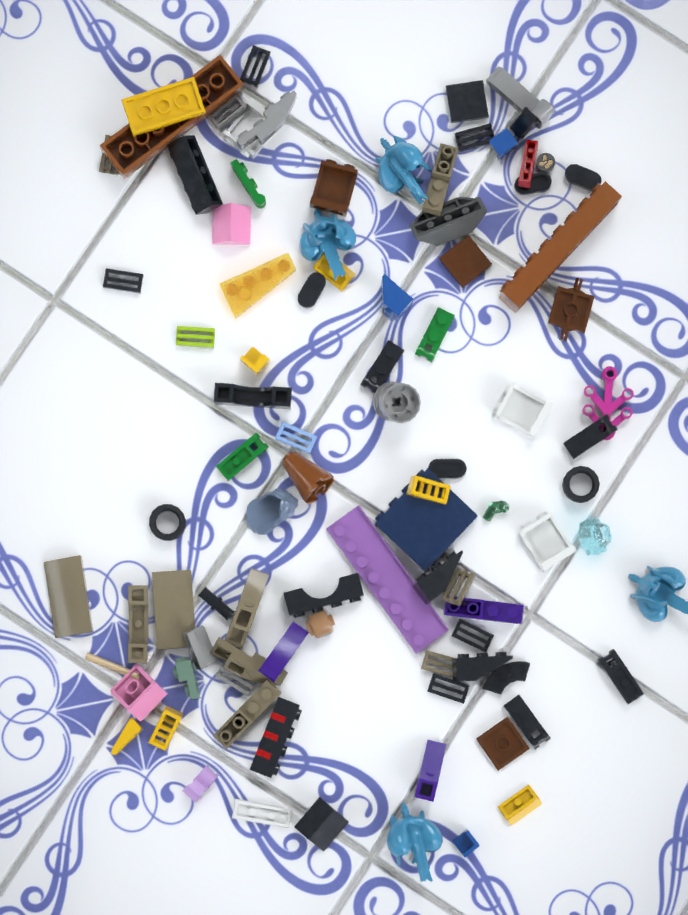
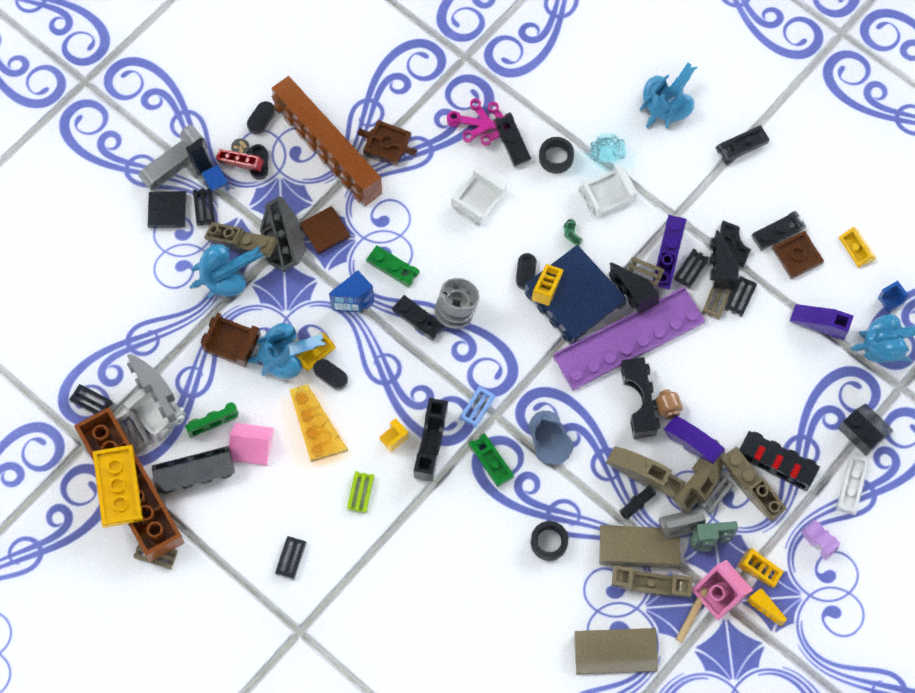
camera: 80 degrees left, 15 degrees down
dark orange cone [282,452,334,504] -> none

